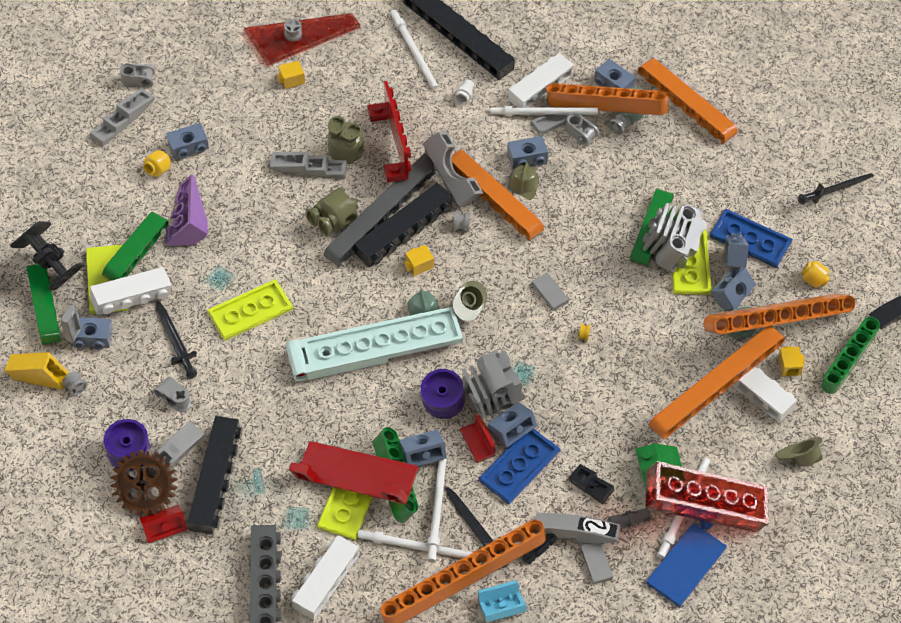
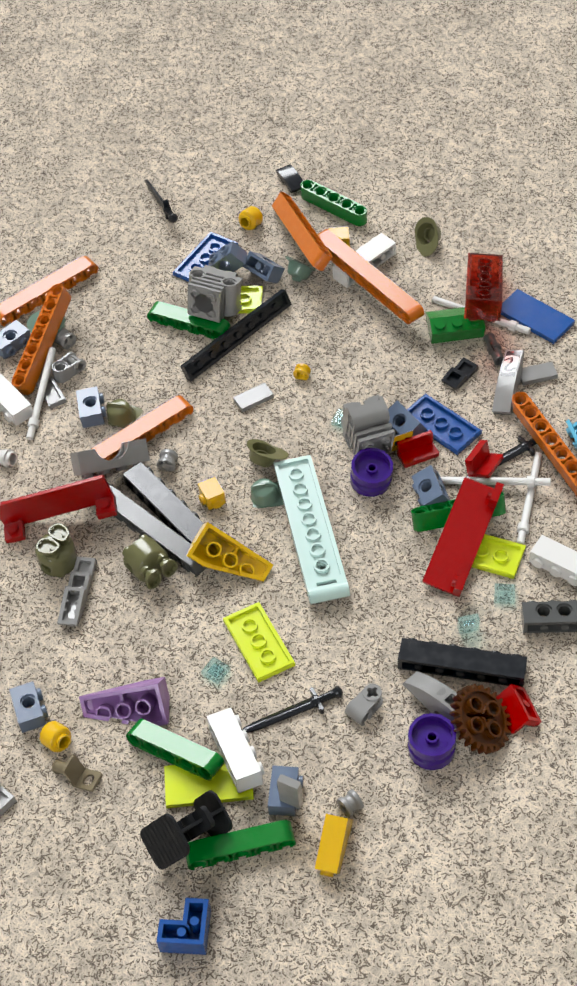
camera: 80 degrees left, 5 degrees down
none -> dark tan bracket [52,754,103,792]
none -> black plate [180,289,292,382]
none -> yellow wedge [186,522,273,582]
none -> red panel [465,440,504,478]

